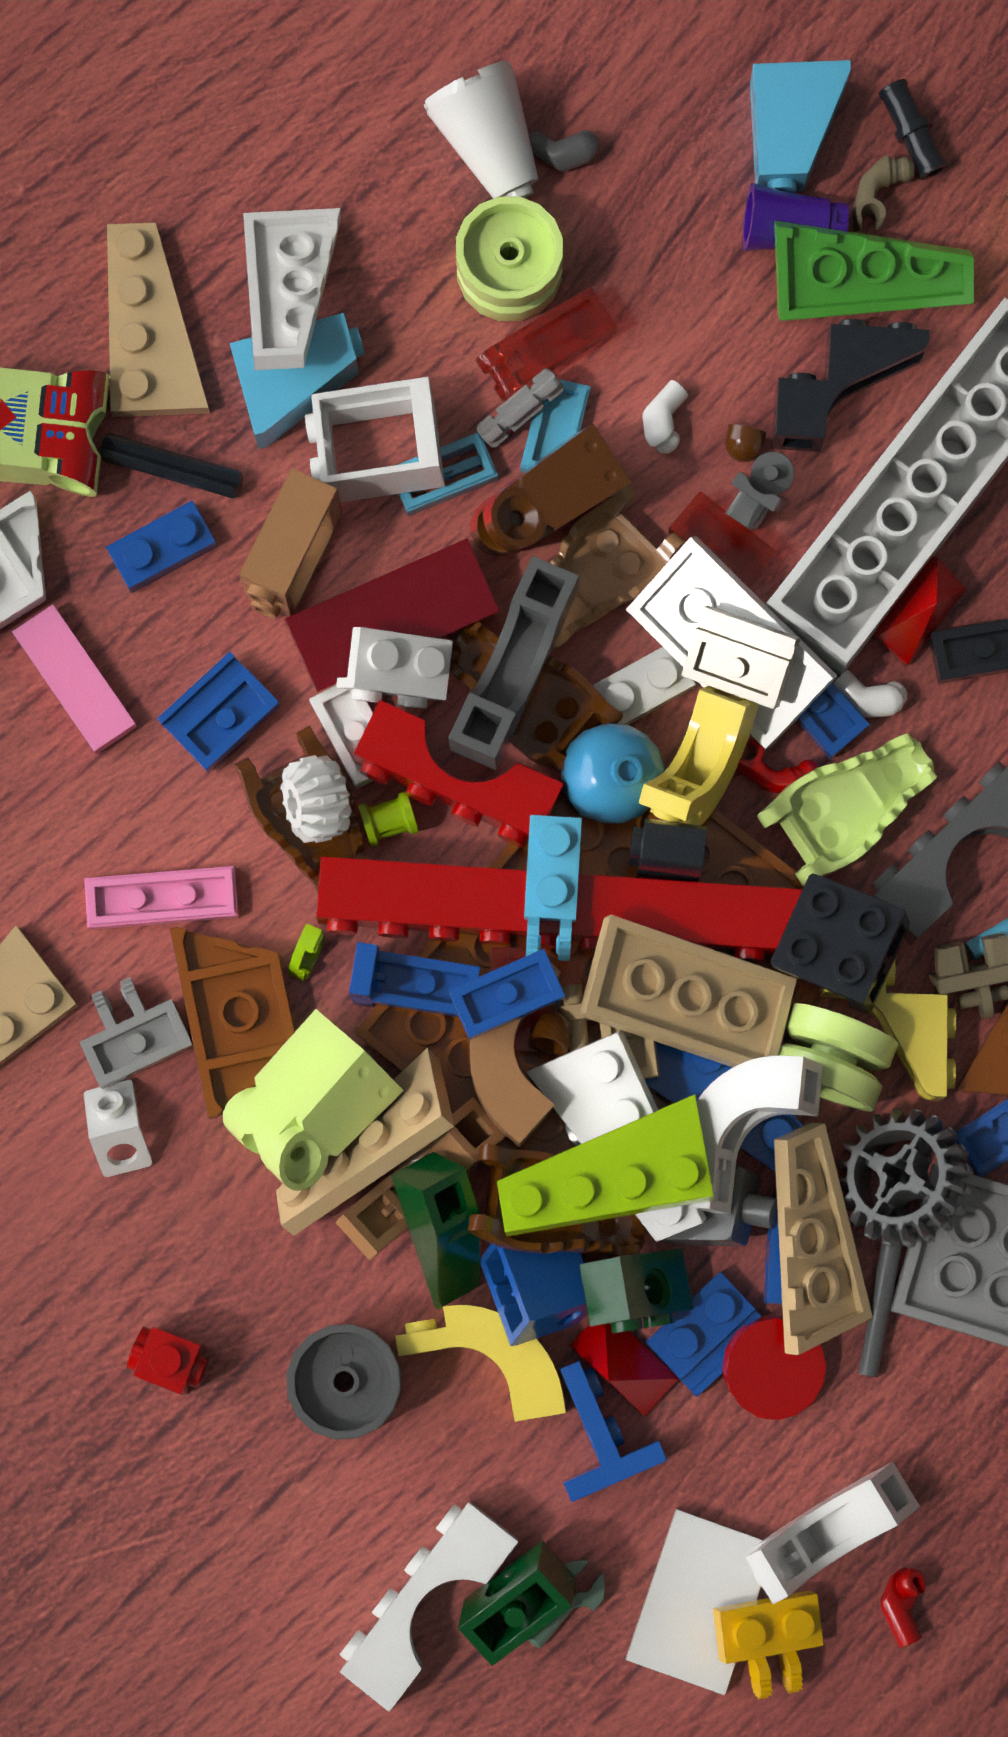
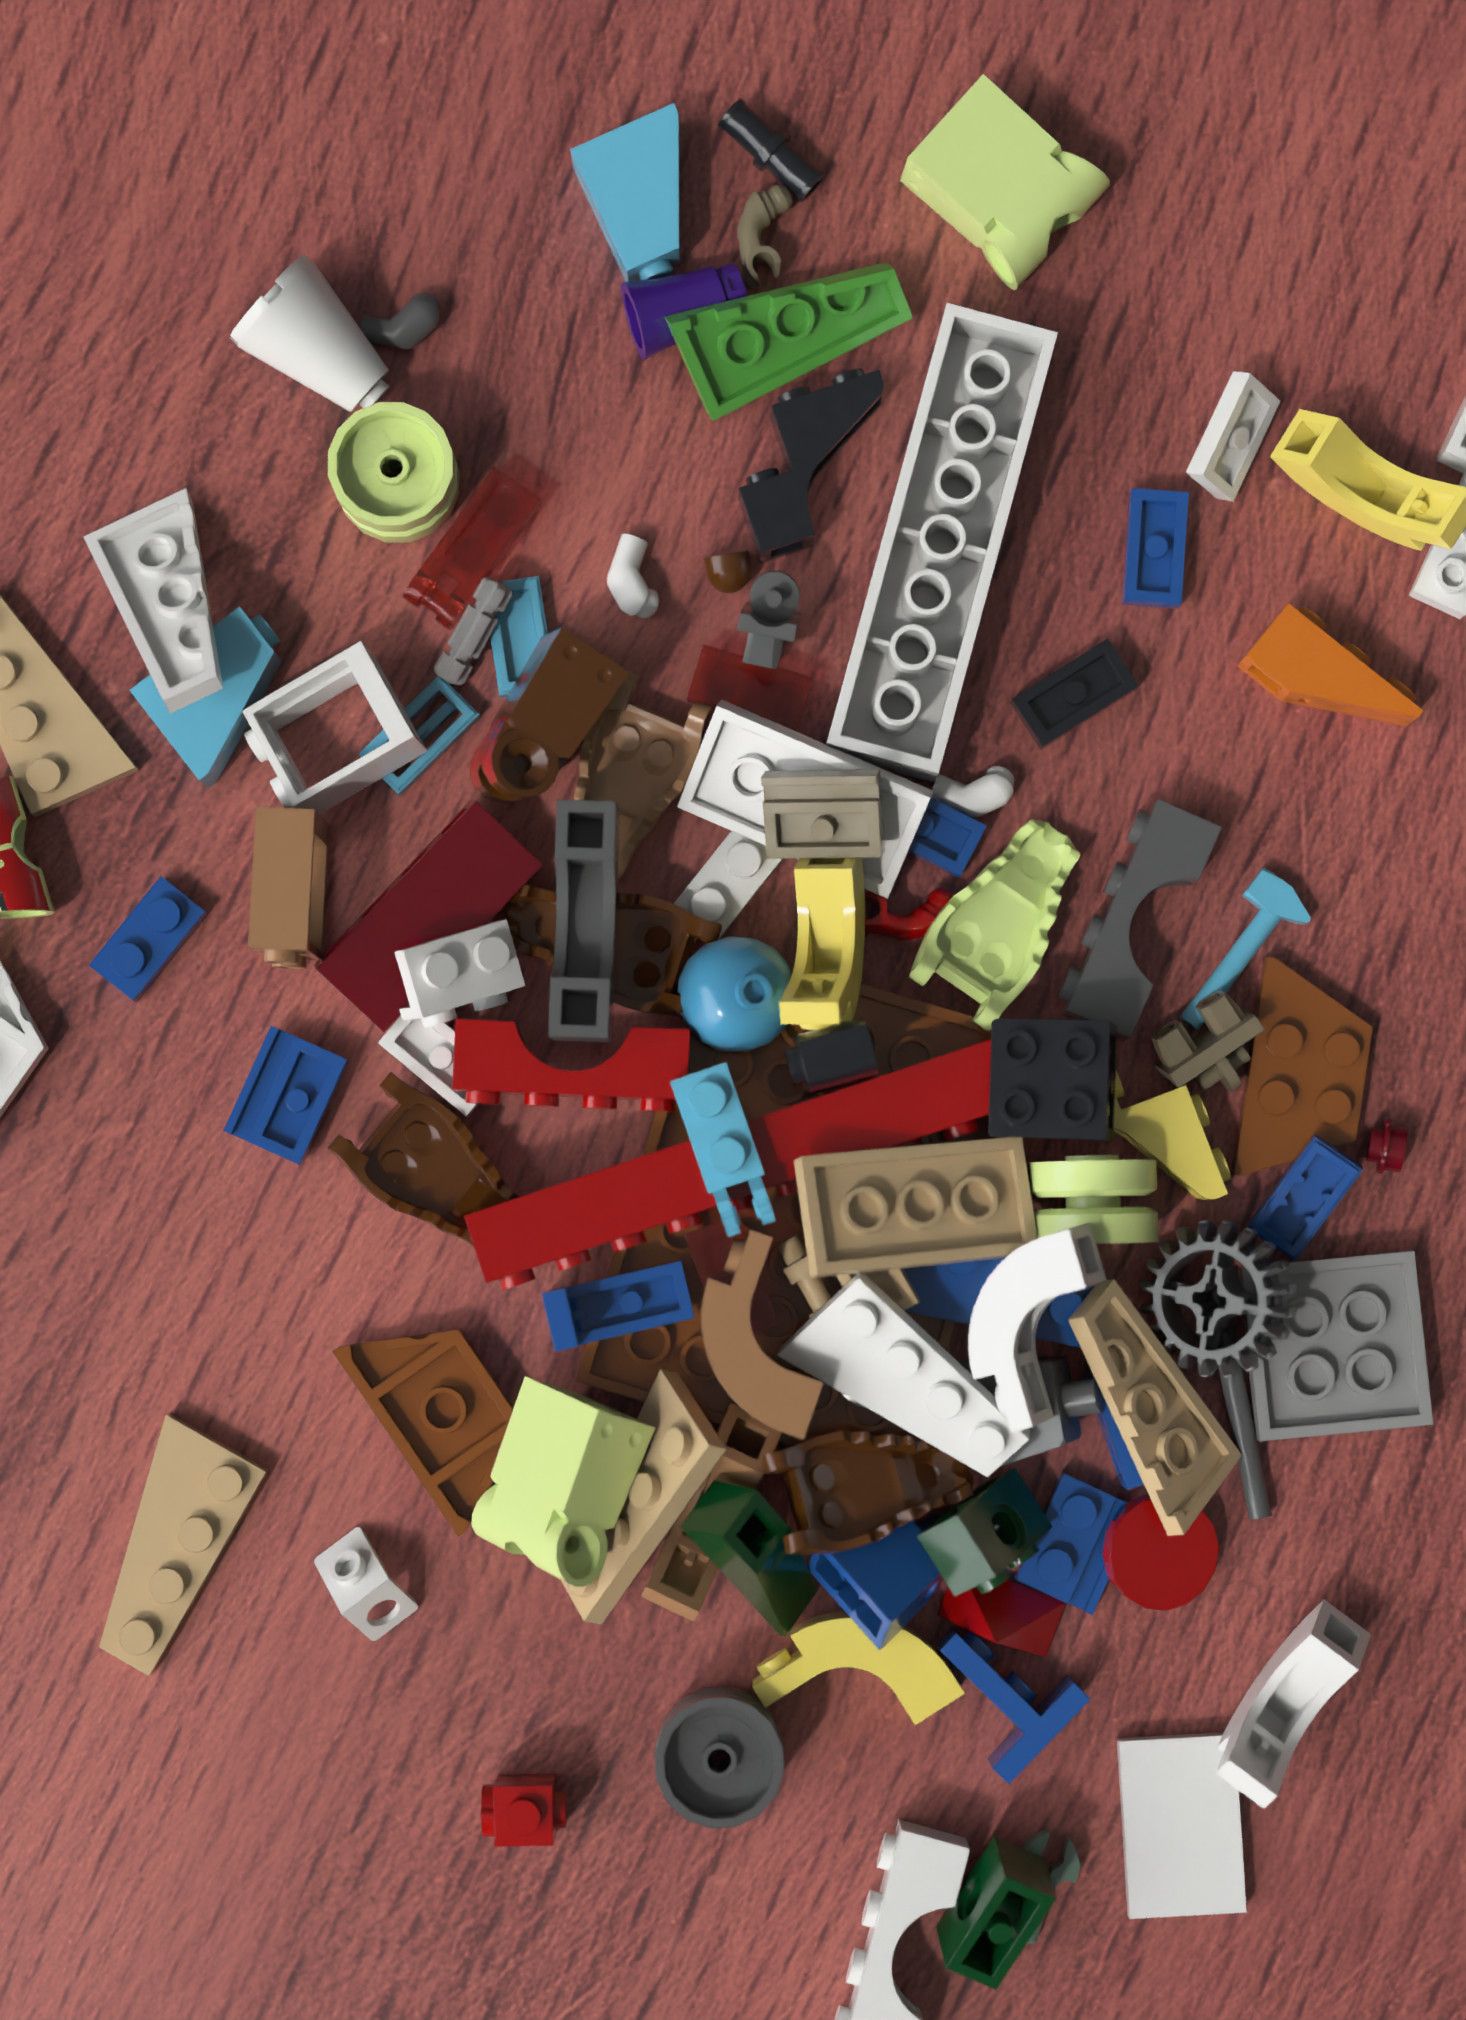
camera: 25 degrees left, 5 degrees up
bright pink tile [12,605,137,755] -> none
light grey hinge [80,977,194,1089] -> none
bright pink tile [84,866,239,930] -> none
black axle [100,433,243,498] -> none
white gear [280,755,352,843] -> none
lime tile [288,923,326,982] -> none
lime bush [358,791,419,848] -> none
blue plate [448,949,565,1041] -> none
lime wing [497,1094,714,1236] -> none
reddish brown hinge [528,1012,572,1056] -> none
yellow hinge [713,1590,824,1700] -> none
red slope [873,557,966,665] -> none
red arm [880,1568,926,1648] -> none

